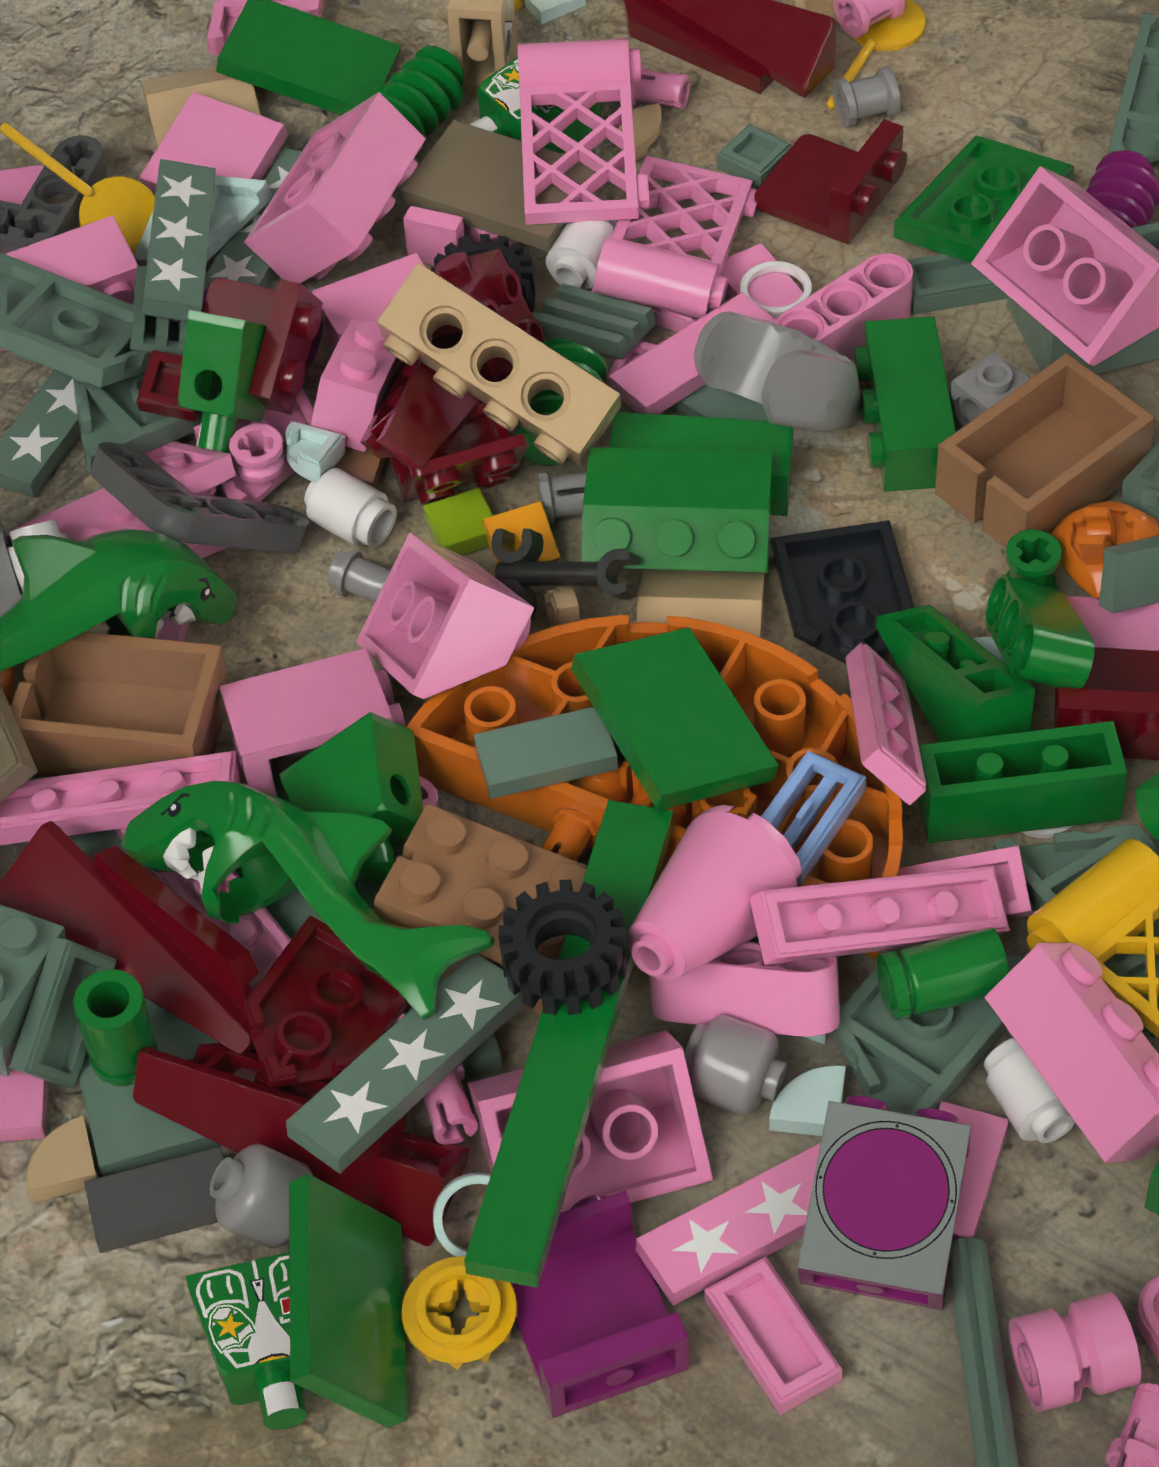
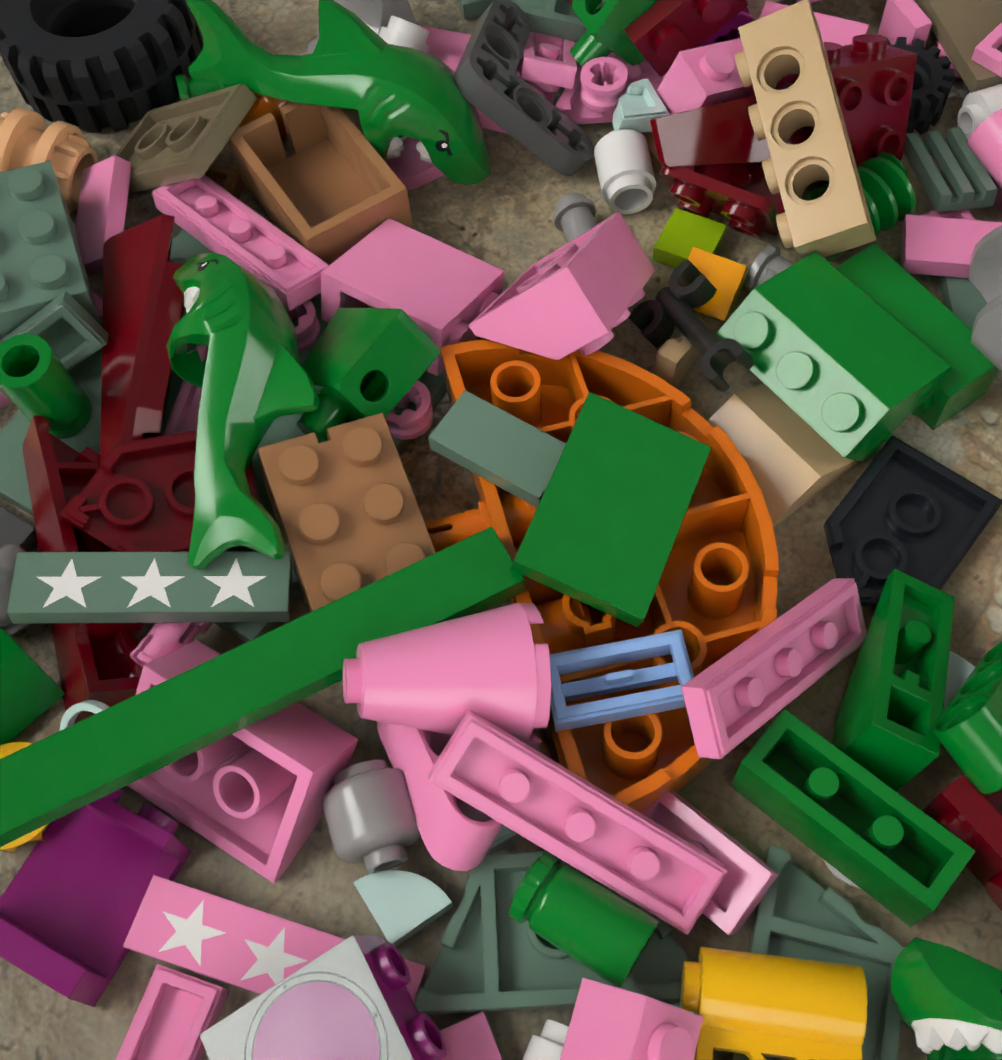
camera: 50 degrees right, 10 degrees up
black tyre [498,880,628,1015] -> none

